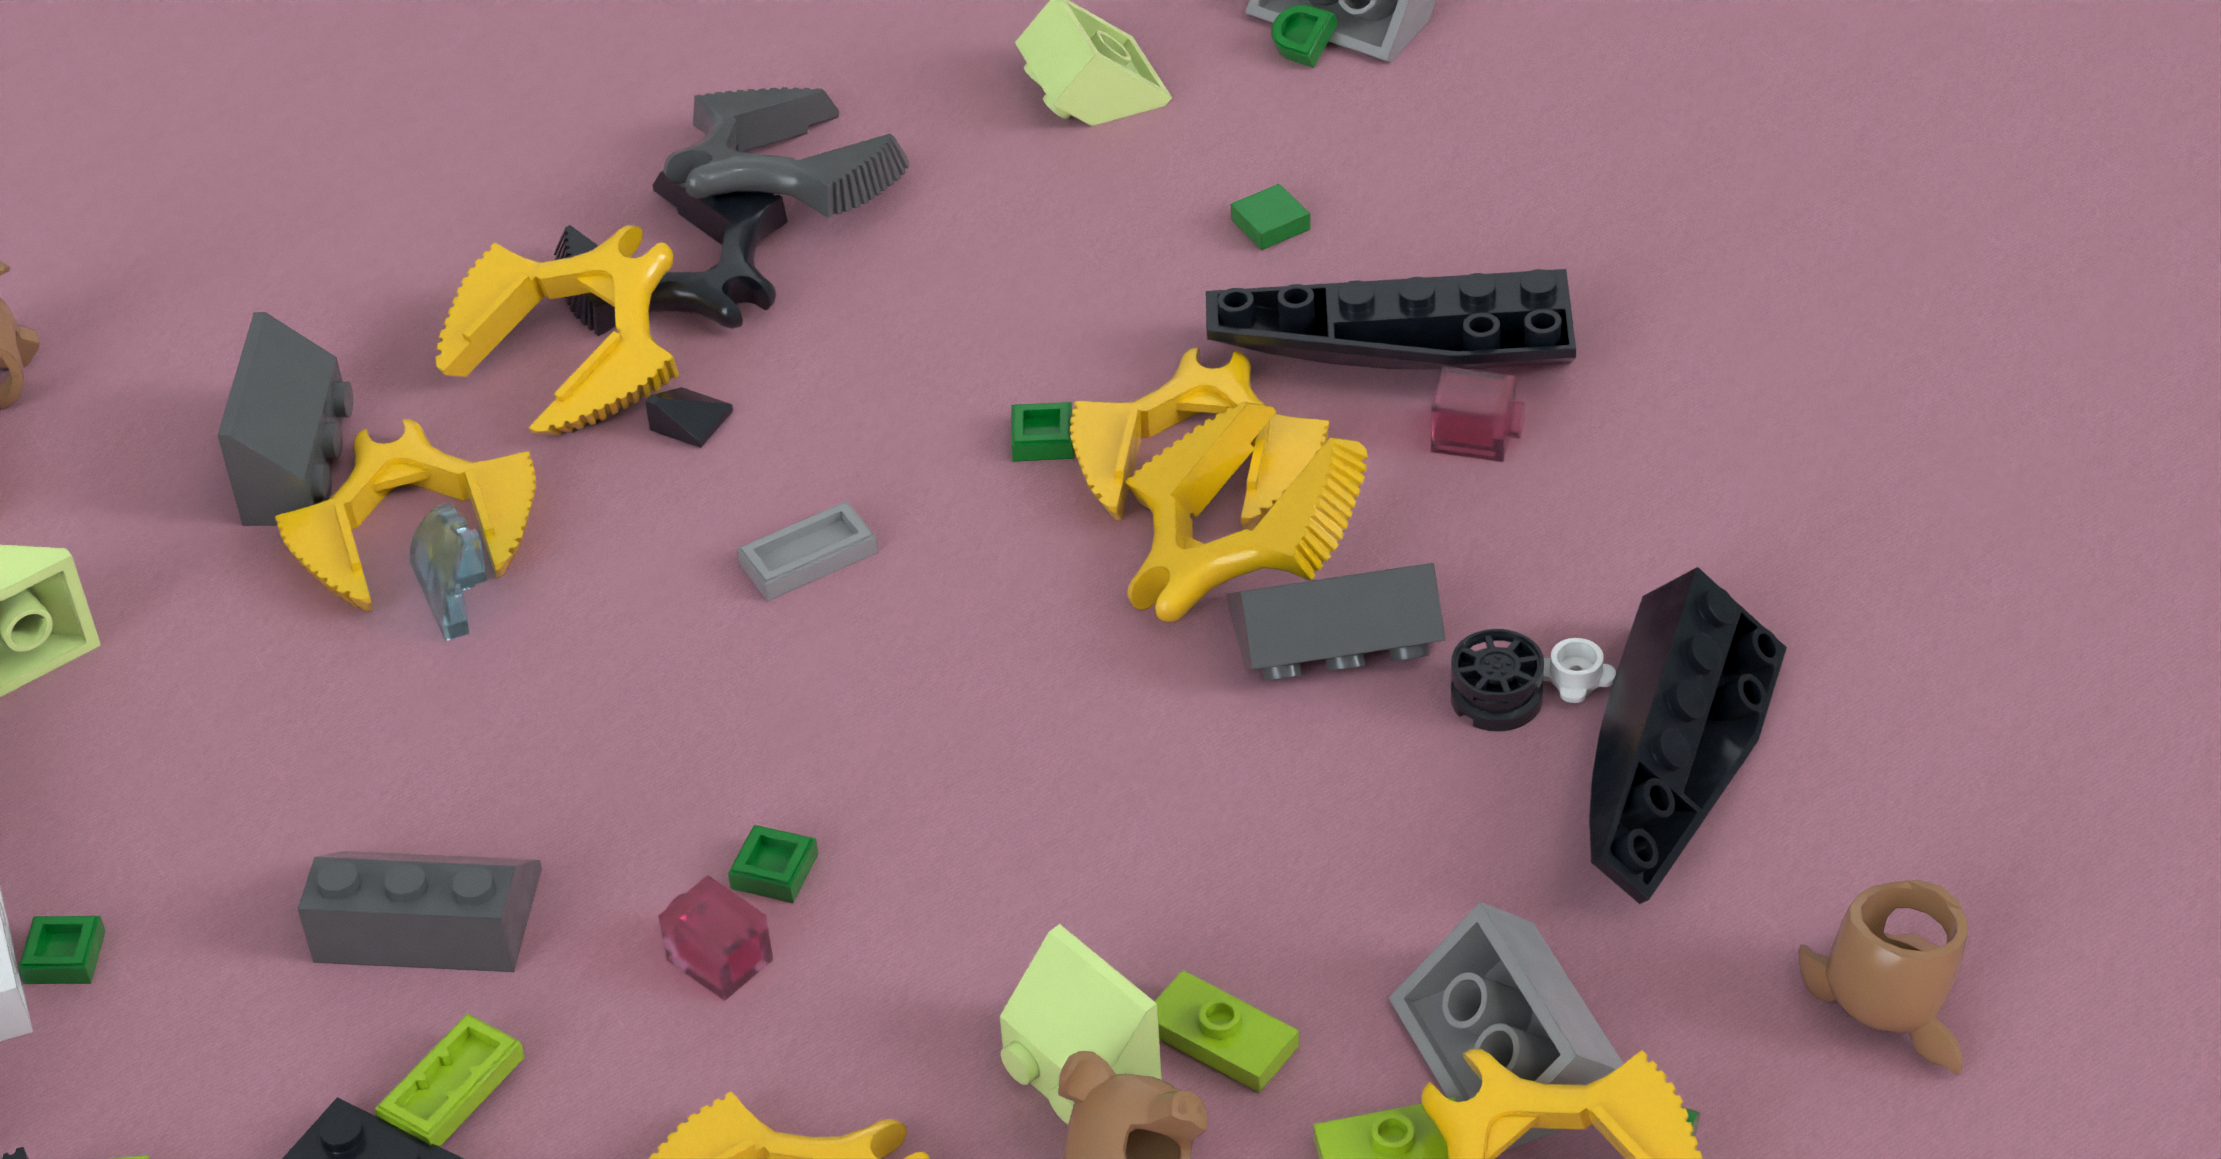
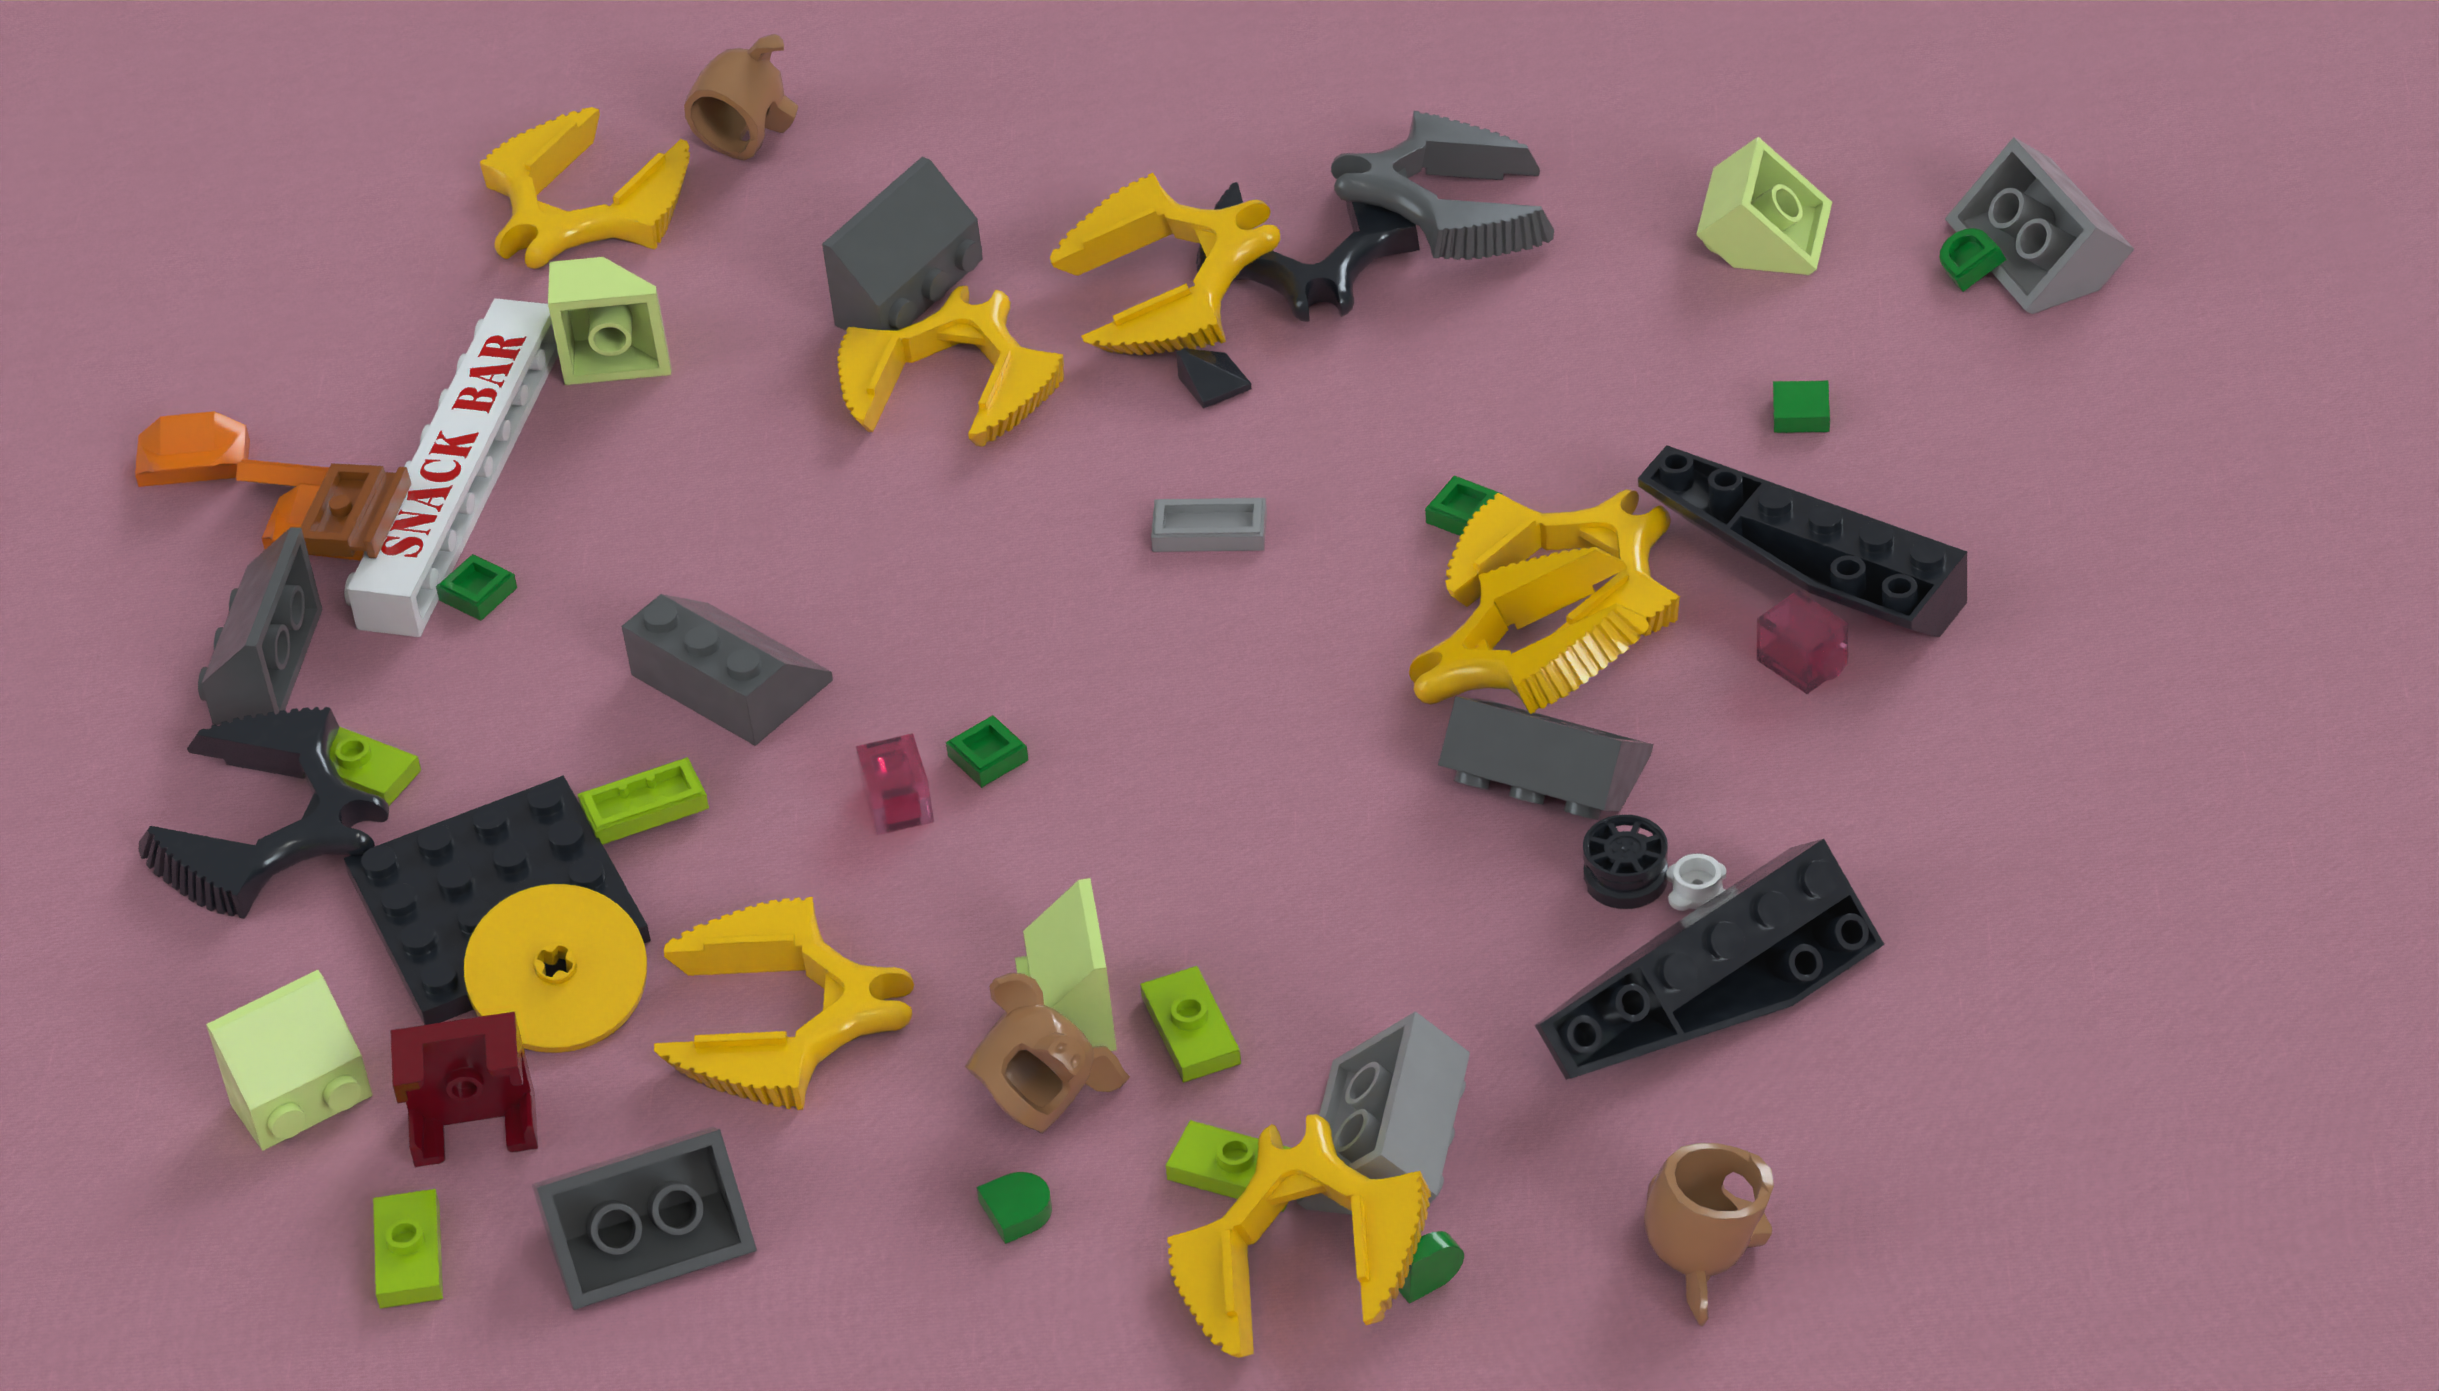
camera: 35 degrees right, 0 degrees up
clear light blue slope [409,502,487,641] -> none

